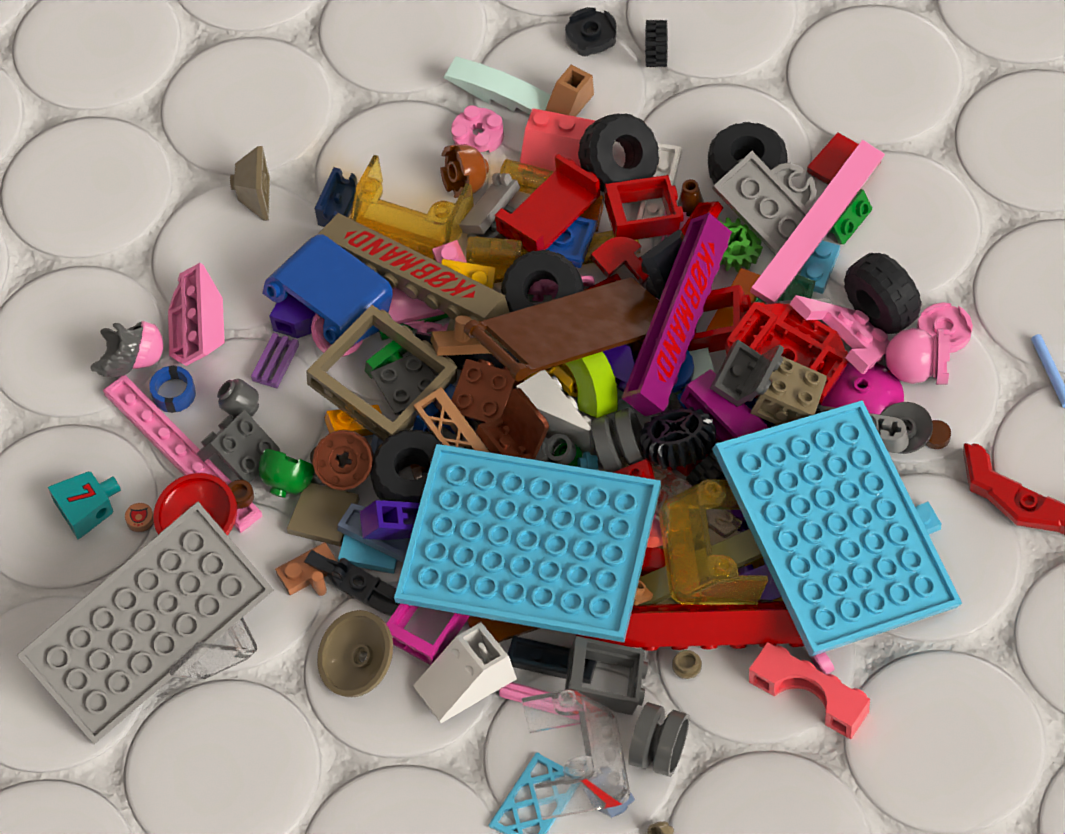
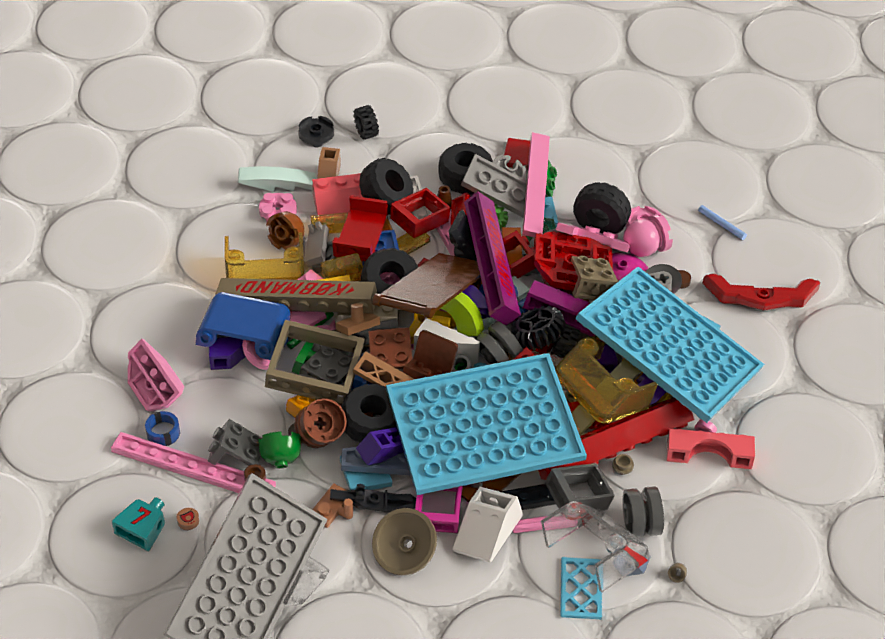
camera: 35 degrees left, 10 degrees down
dark grey hair [90,321,163,378] -> none
red dish [153,473,237,535] -> none
dark grey head [217,379,259,418] -> none
dark tan slope [230,146,270,221] -> none
medium lavender tile [251,333,299,389] -> none
dark tan tile [287,483,360,547] -> none
dark blue hinge [314,167,361,227] -> none
red brick [590,237,650,285] -> none
dark grey bracket [710,340,784,407] -> none

